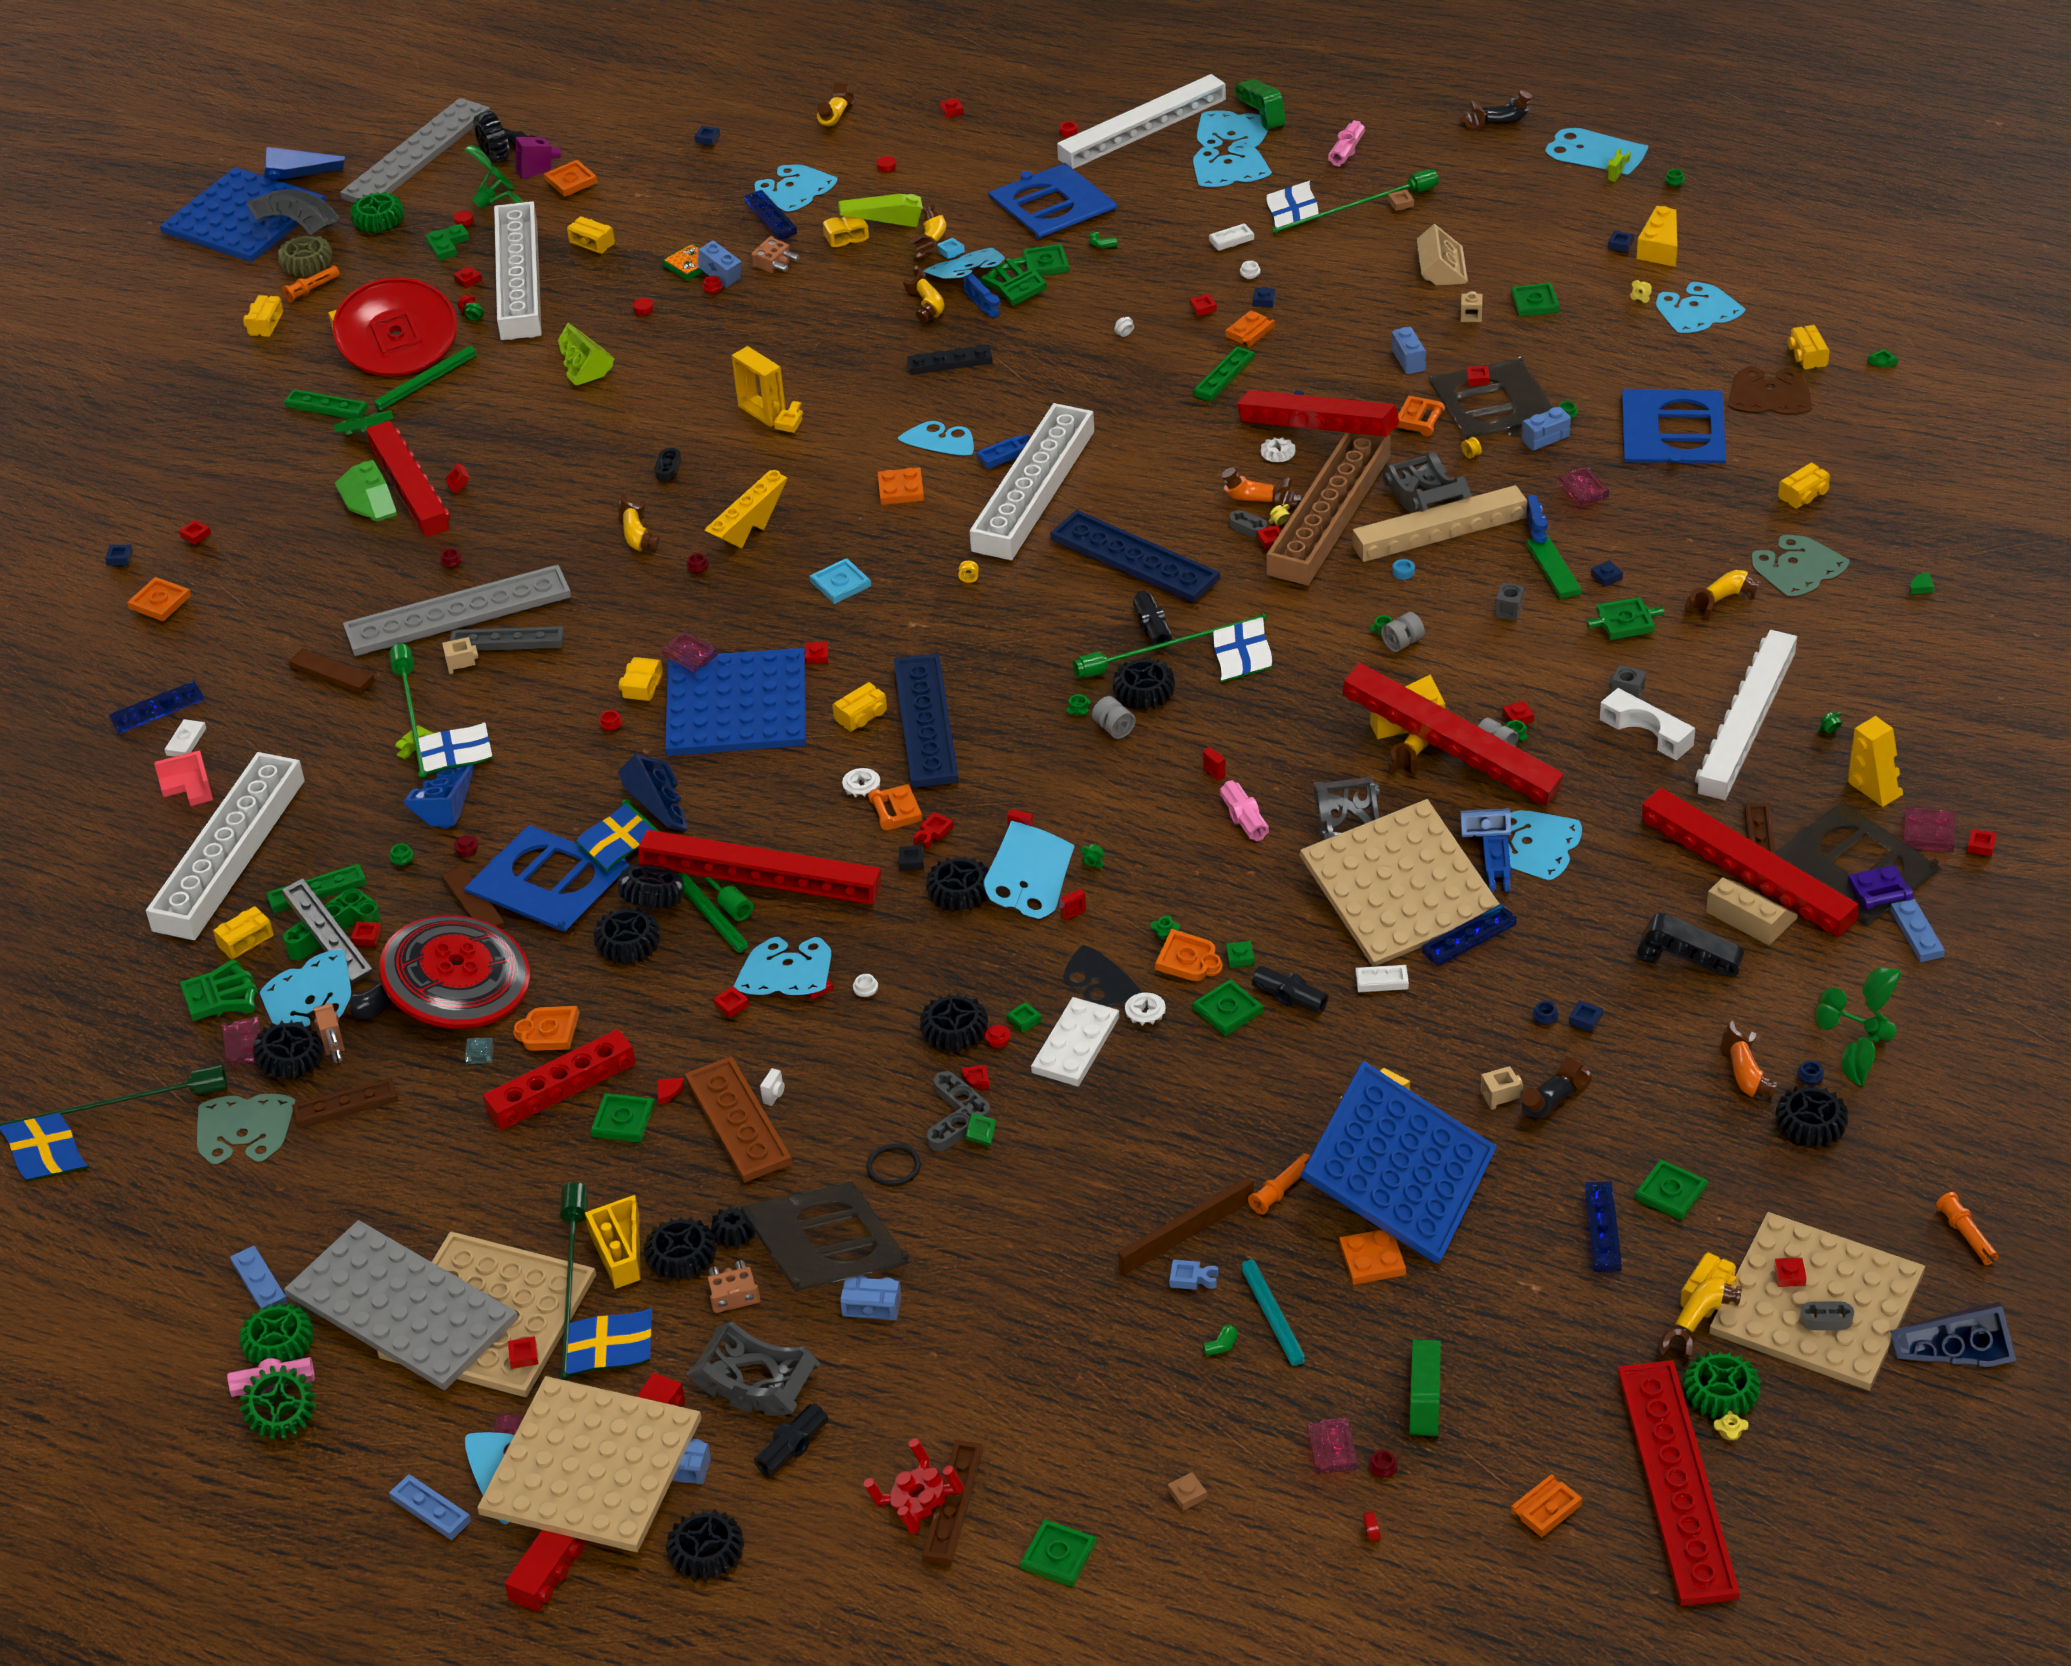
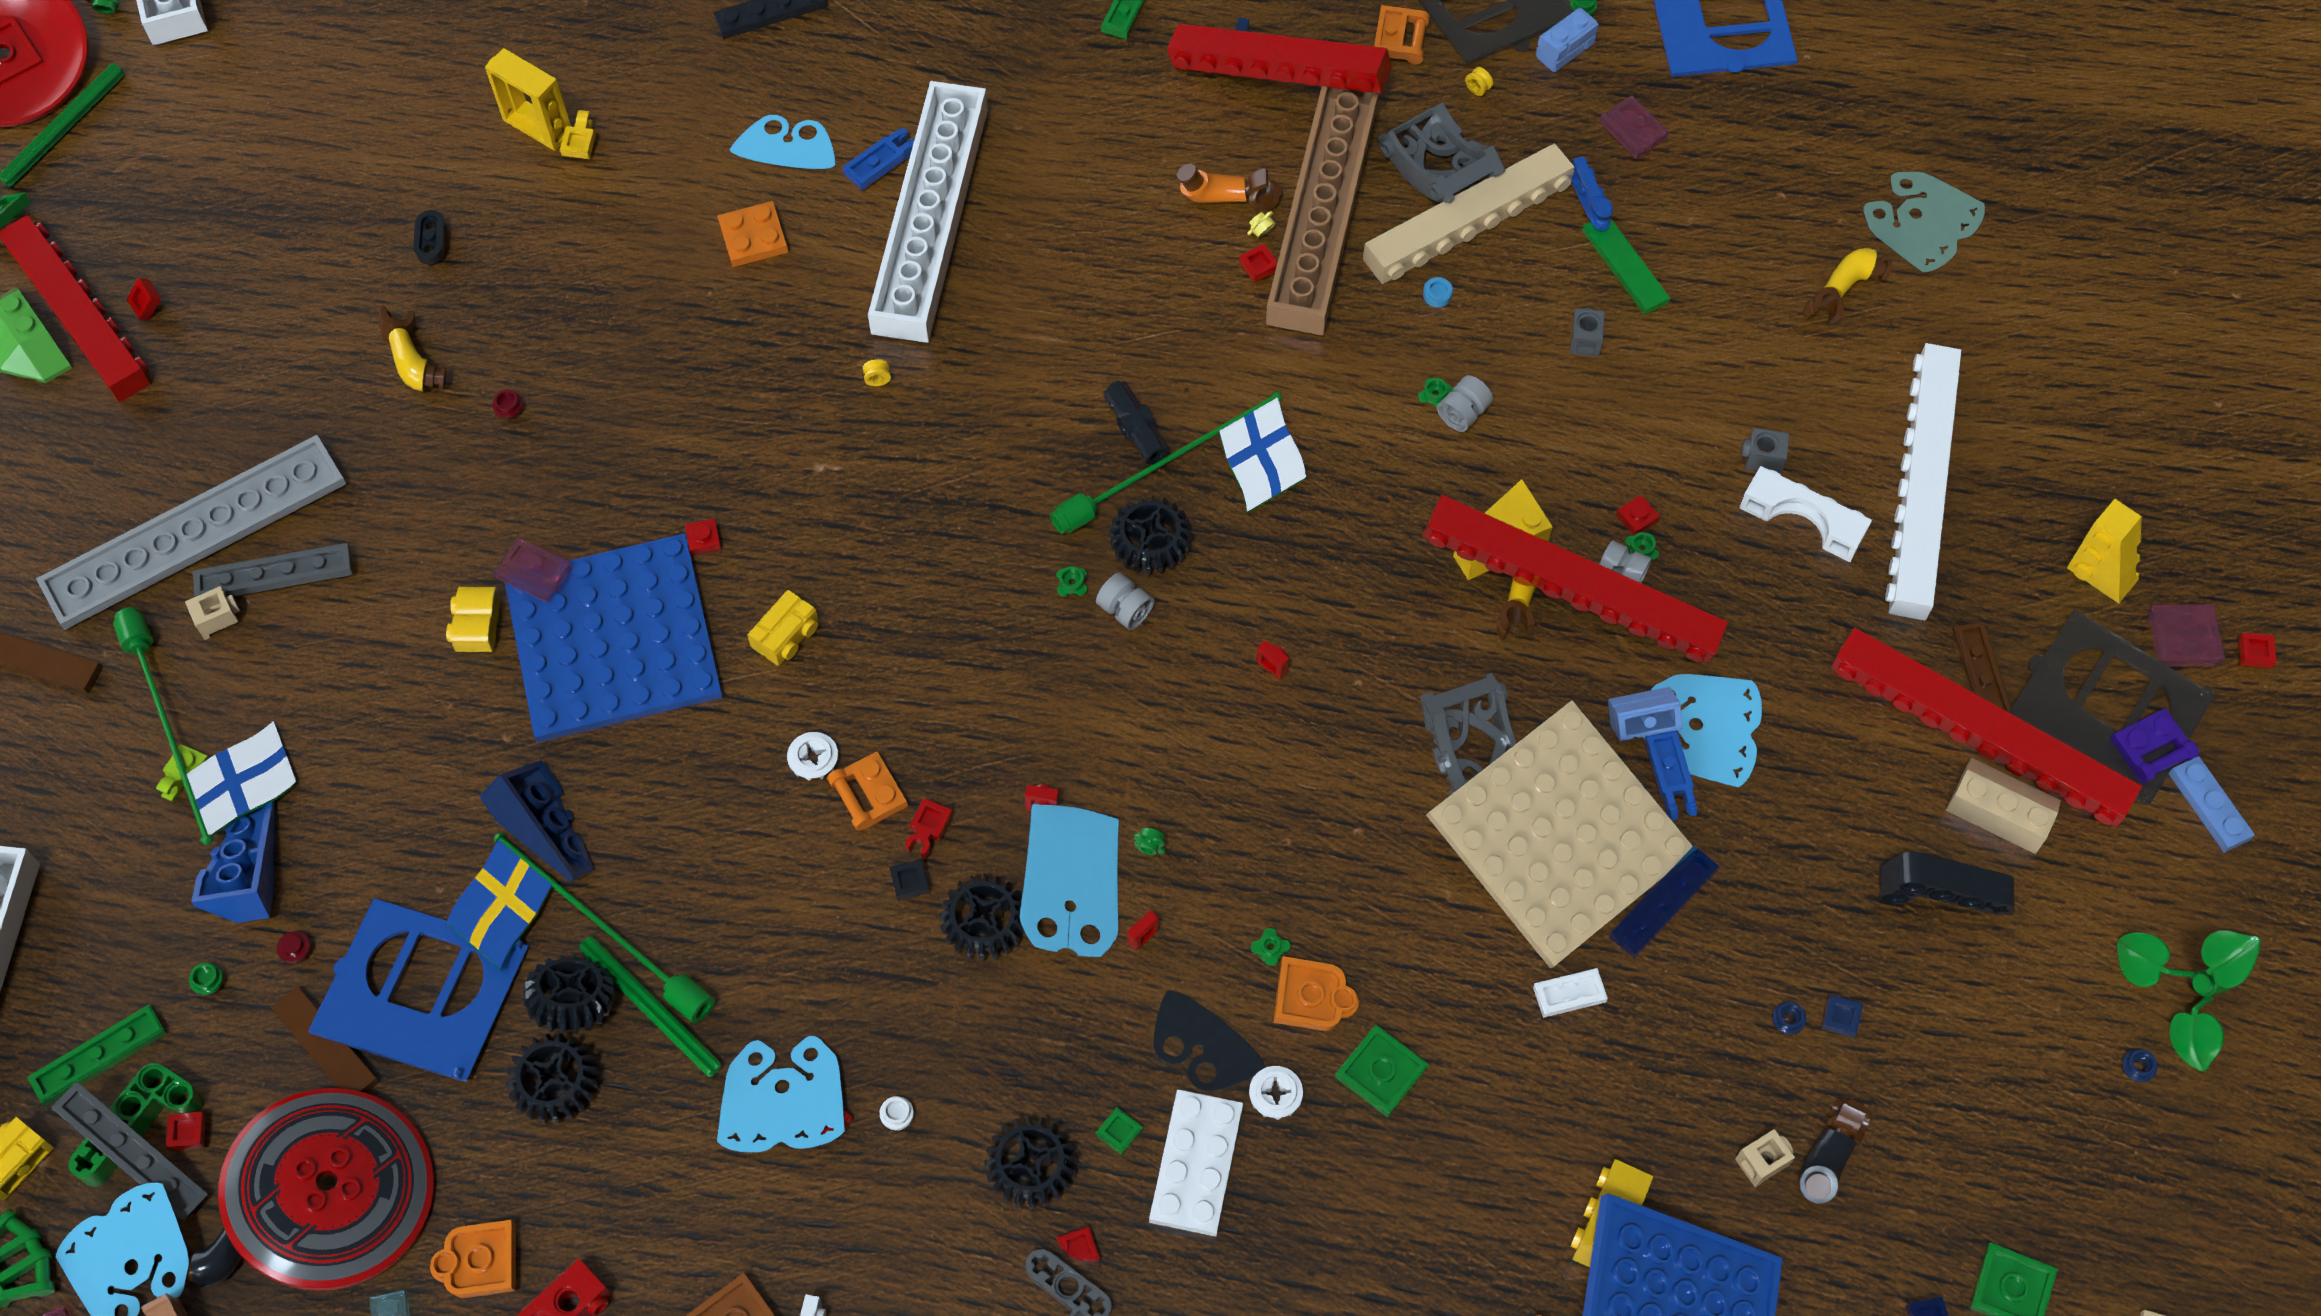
camera: 15 degrees left, 20 degrees up
dark red plate [440,548,462,568] -> none
lime wedge [558,323,615,385] -> none
red plate [599,710,623,731] -> none
red brick [638,830,881,905] -> none
yellow slope [705,470,788,549] -> none
red plate [713,986,749,1018] -> none
medium azure tile [810,558,872,604] -> none
dark blue plate [894,653,959,788] -> none
red plate [985,1025,1011,1048] -> none
dark blue plate [1050,510,1220,603] -> none
bright pink piece [1220,780,1269,841] -> none
green plate [1226,941,1254,968] -> none
dark grey beam [1229,510,1267,539] -> none
black piece [1252,966,1329,1014] -> none
white gear [1261,437,1295,462] -> none
green plate [1586,597,1664,640] -> none
dark blue plate [1591,560,1623,587] -> none
piece [1721,1021,1778,1100] -> none
black gear [1775,1084,1848,1148] -> none
yellow brick [1778,462,1830,509] -> none
green plate [1818,711,1843,734] -> none
green tile [1910,572,1934,595] -> none

